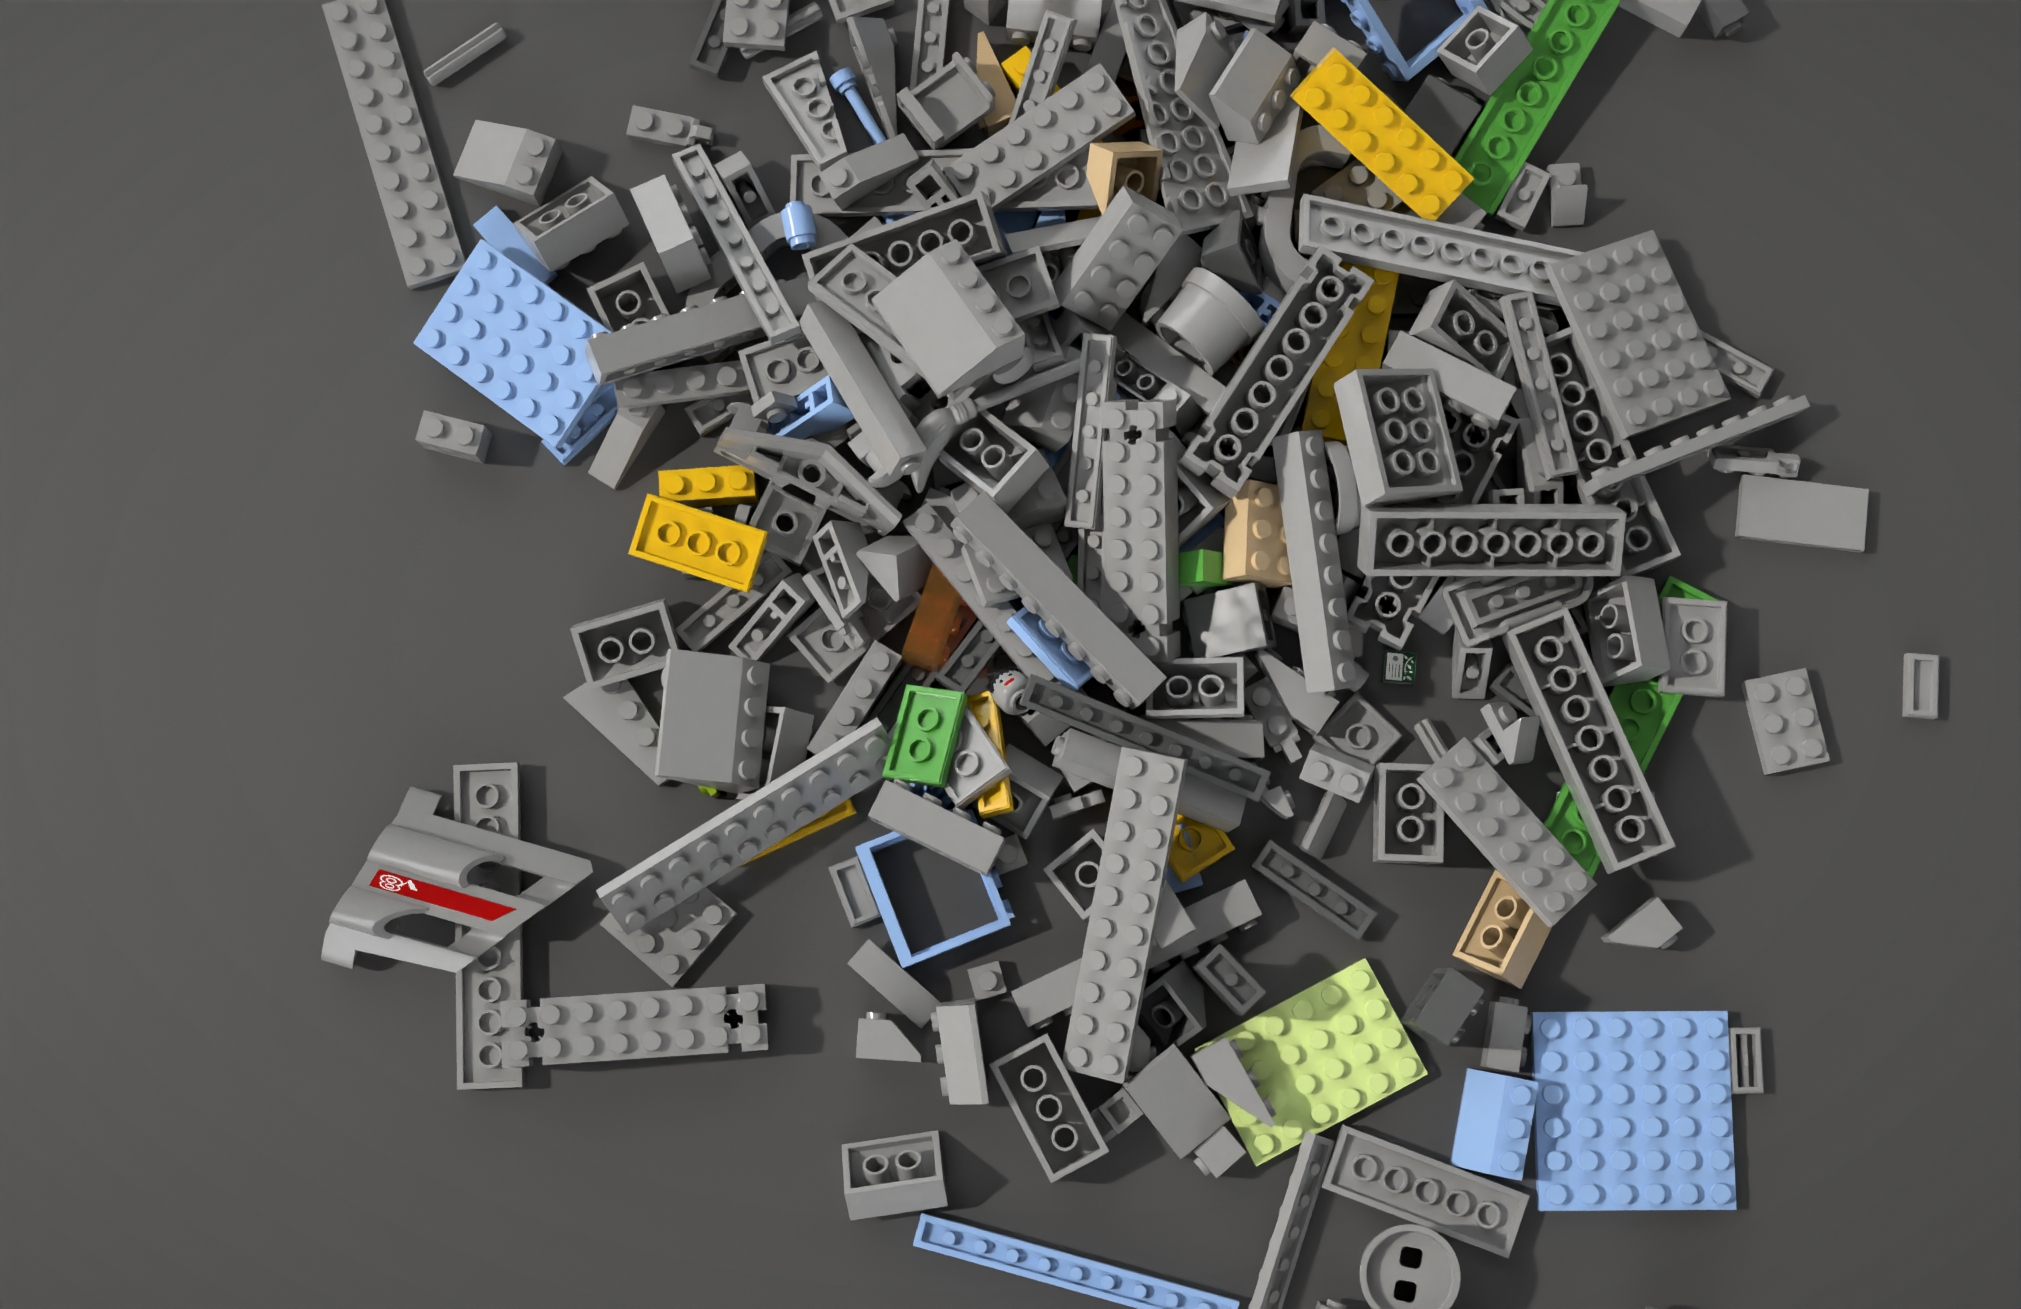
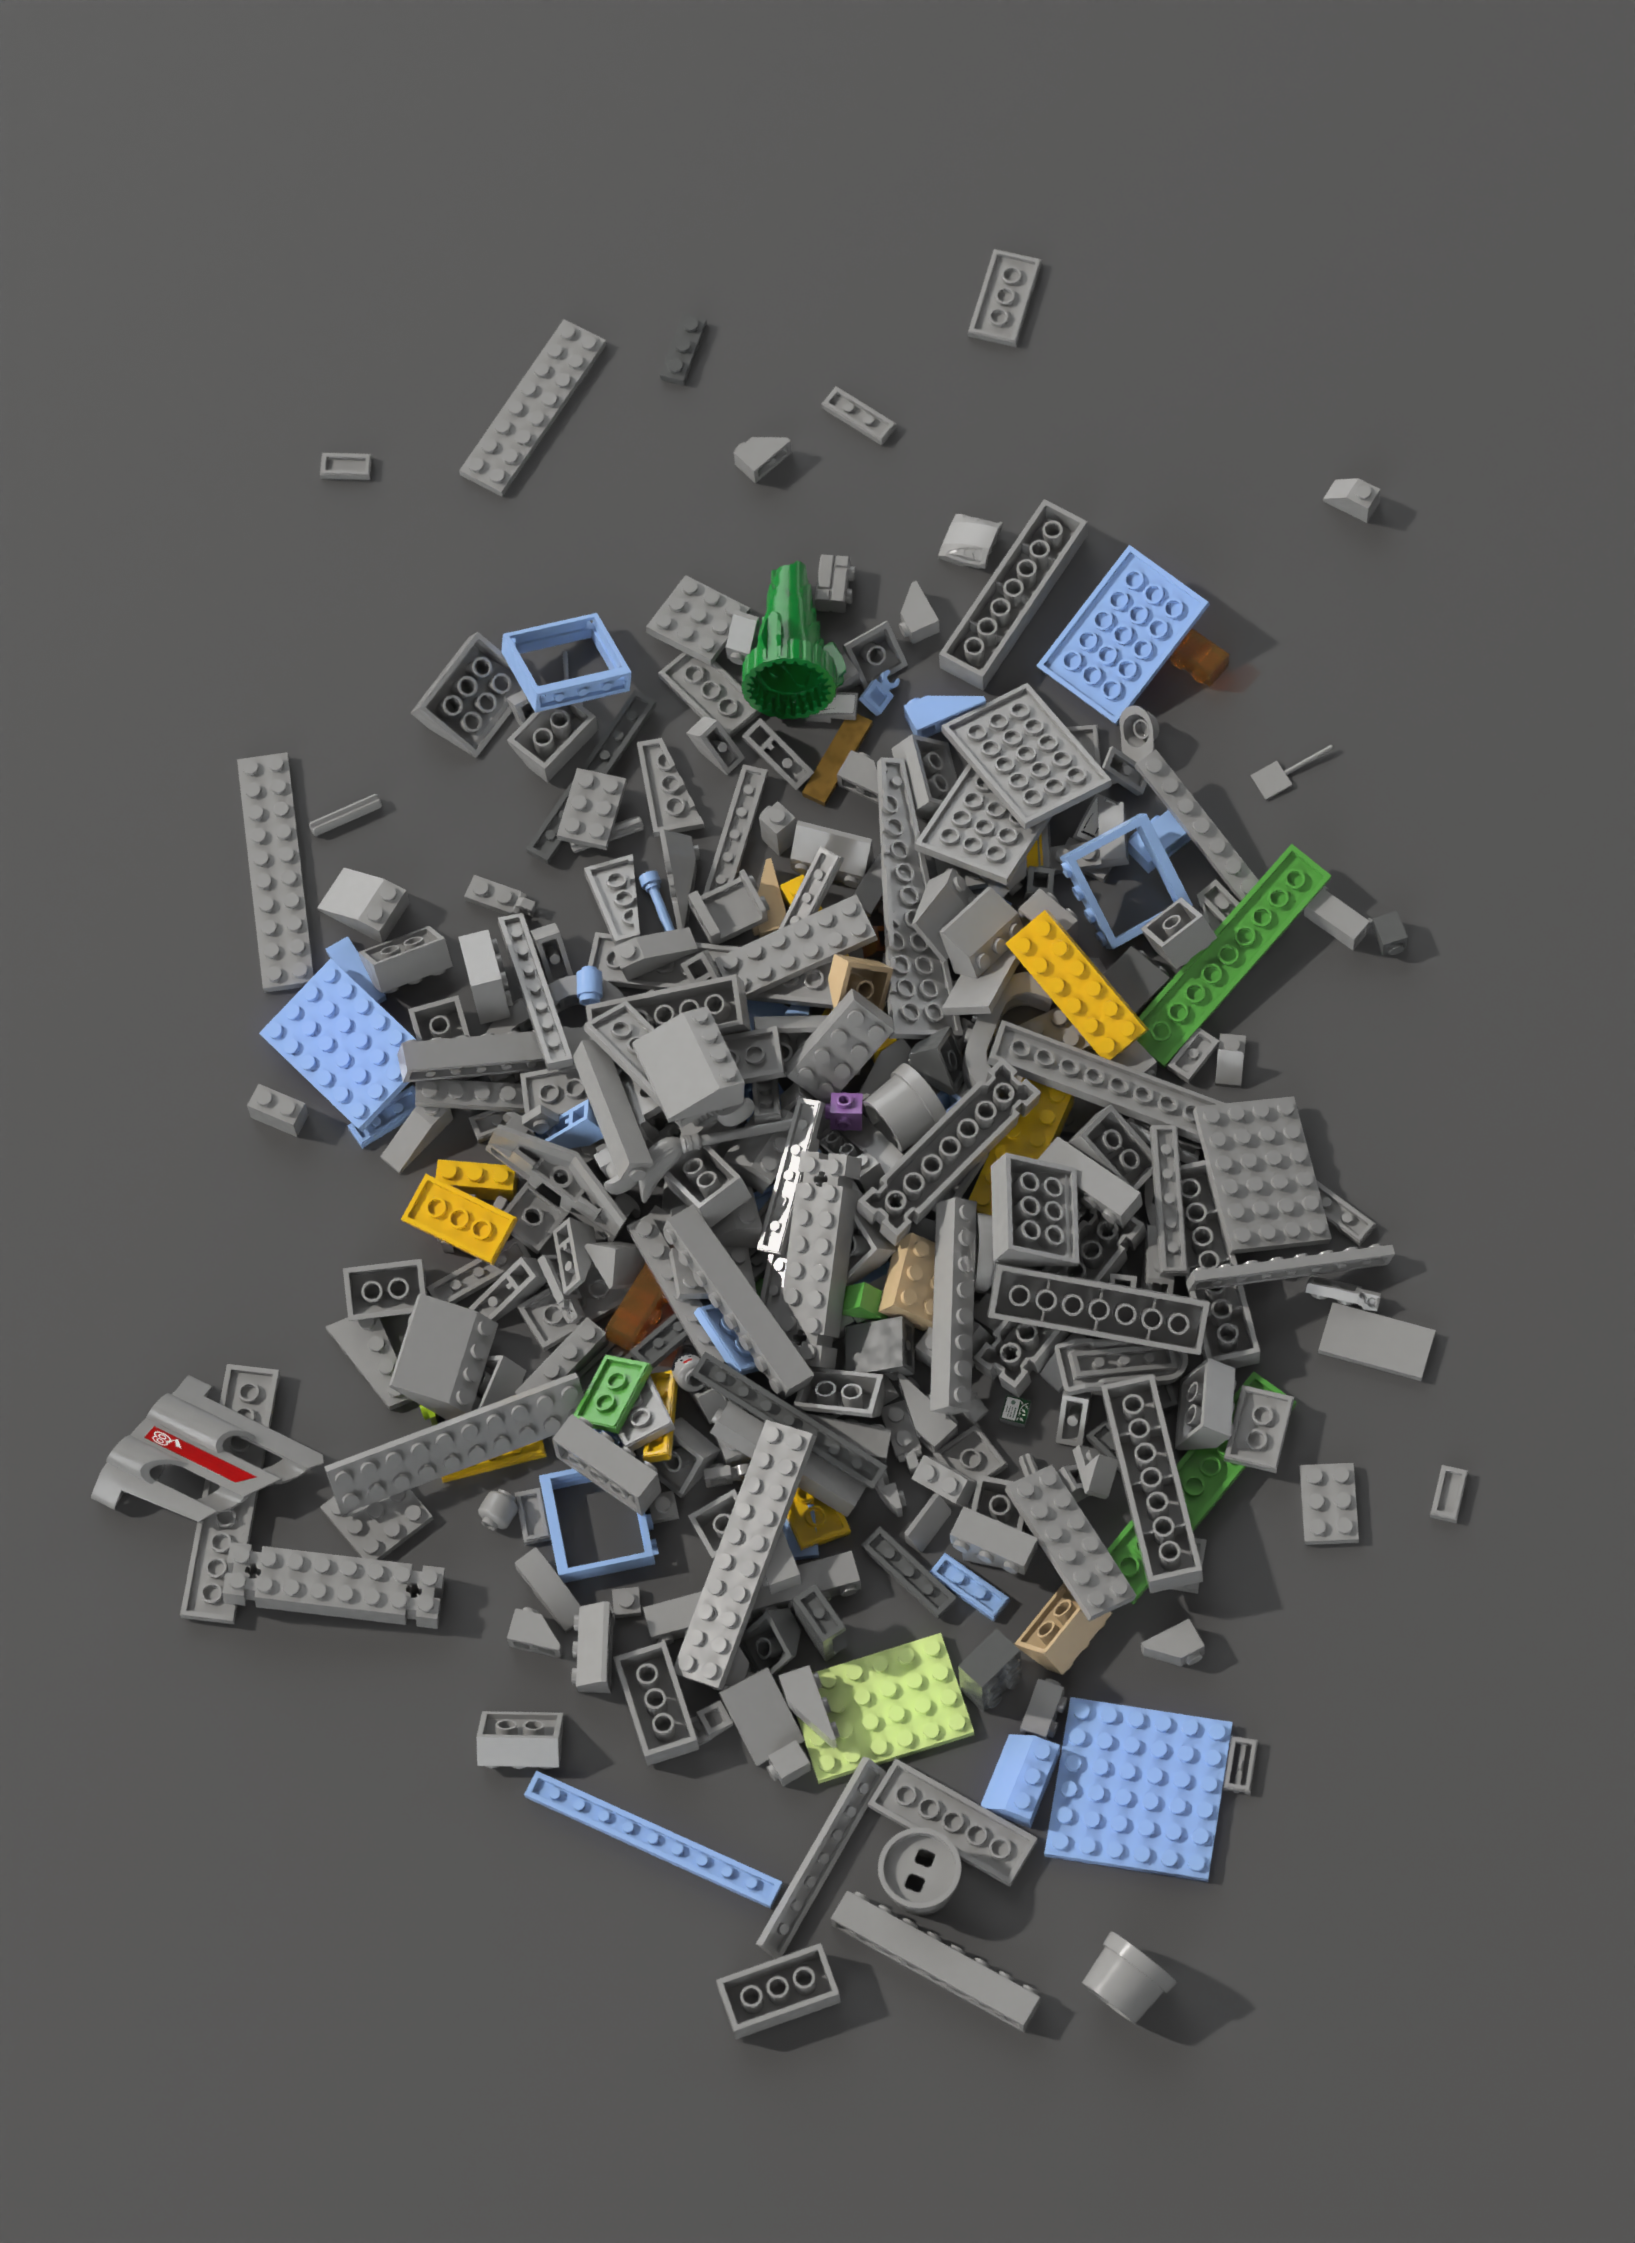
camera: 15 degrees right, 15 degrees down
none -> light grey head [478,1489,518,1531]
none -> medium lavender brick [825,1092,863,1131]
none -> light blue tile [930,1553,1010,1622]
none -> light grey brick [950,1506,1038,1575]

